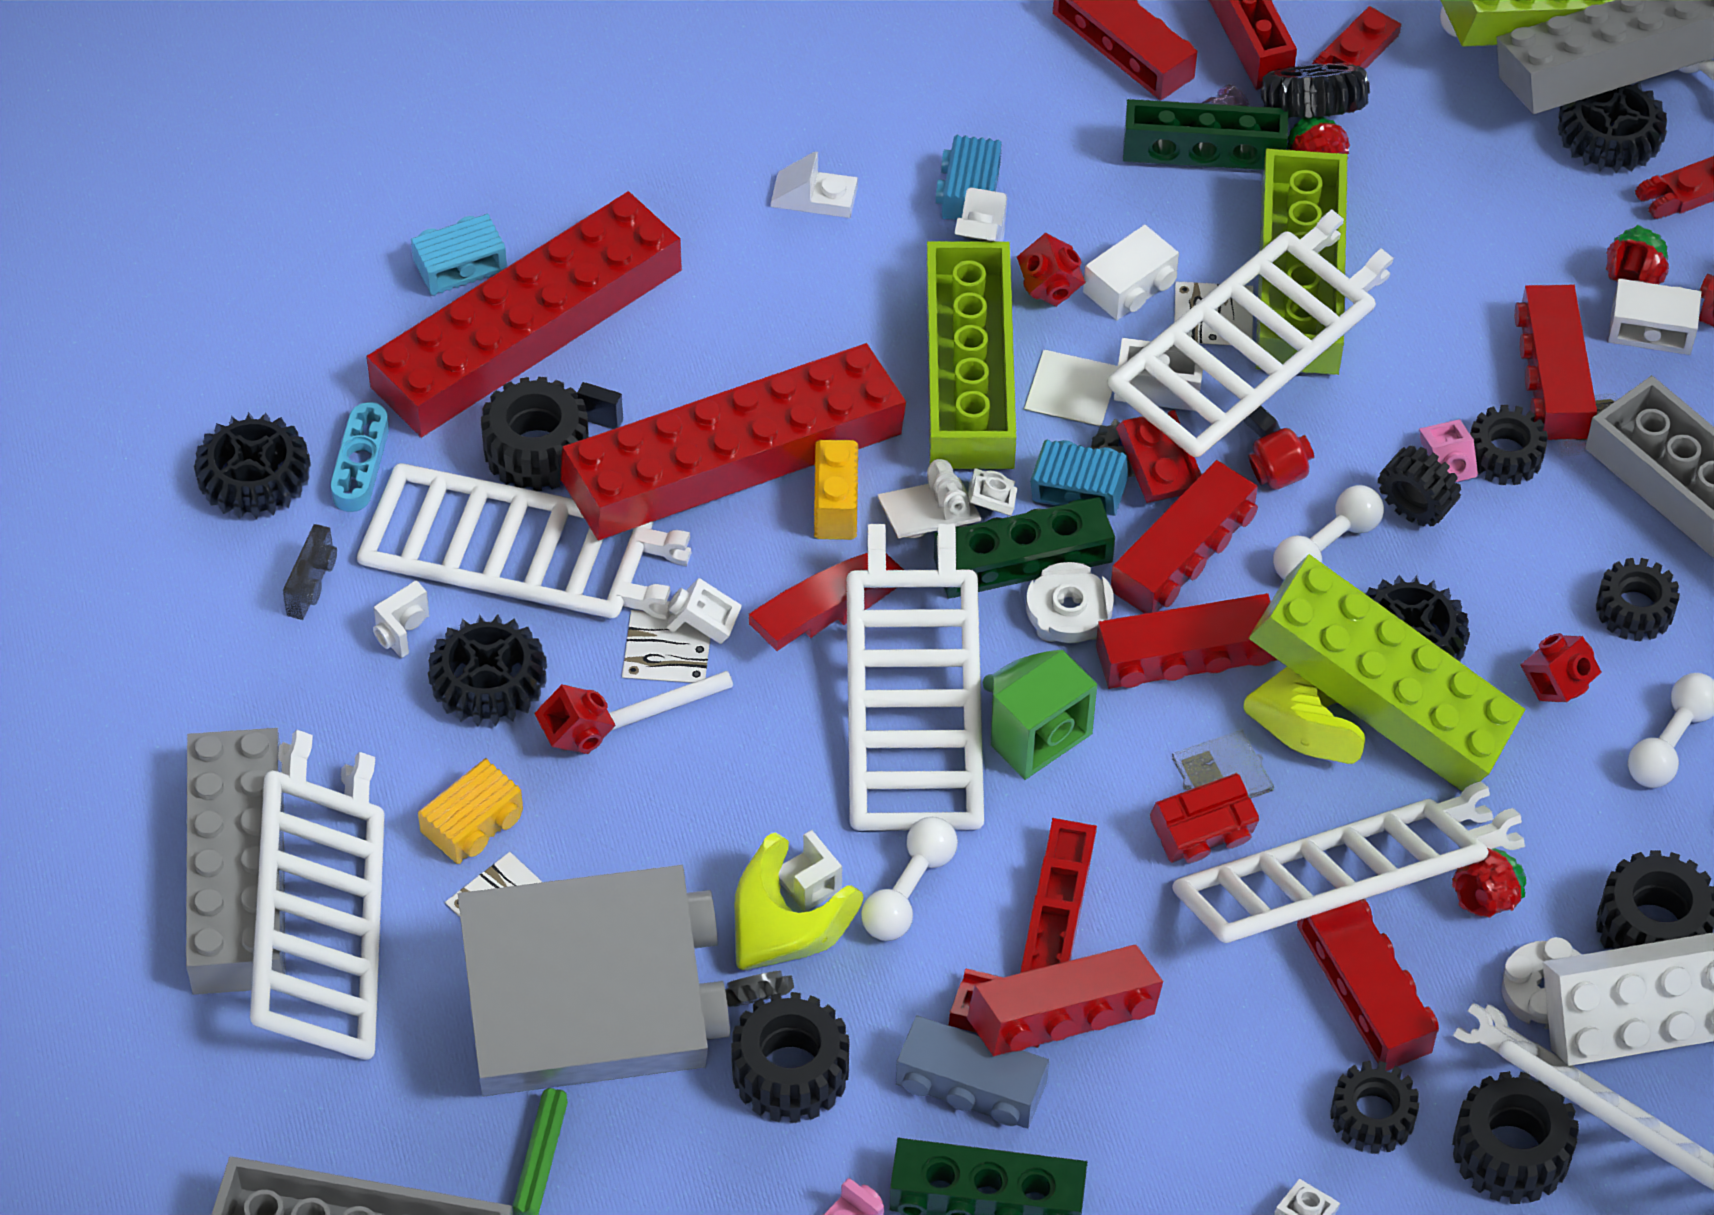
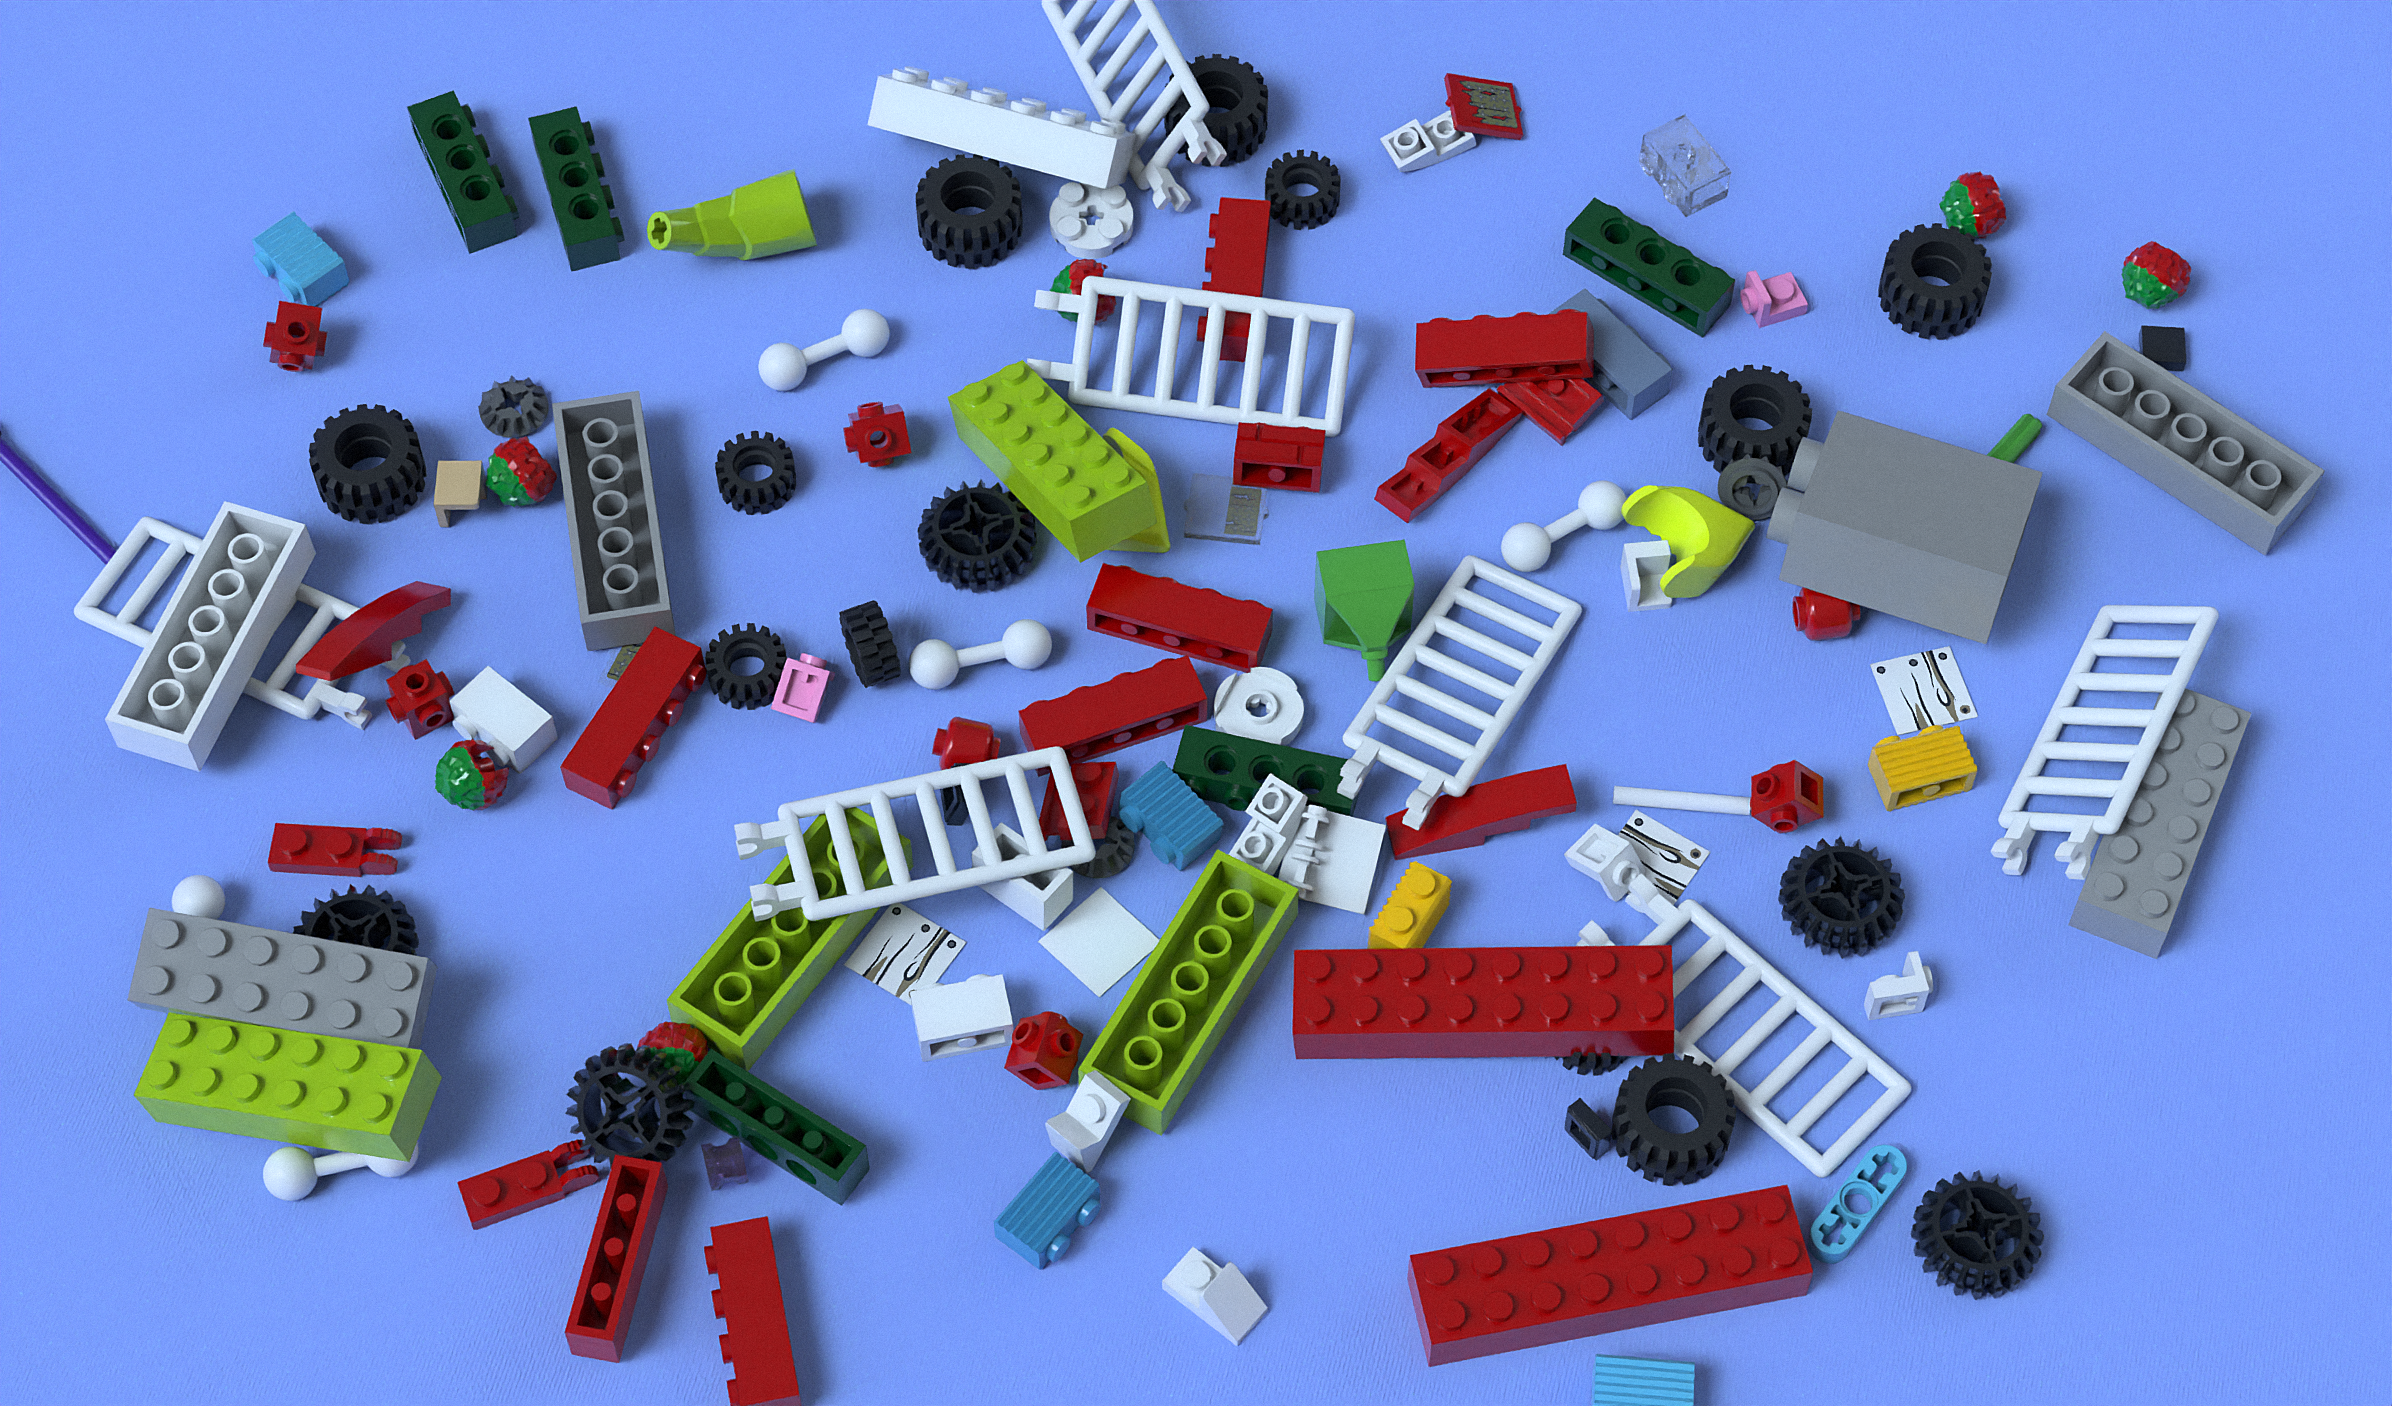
camera: 150 degrees left, 5 degrees up
clear smoke plate [283,524,337,620] -> none

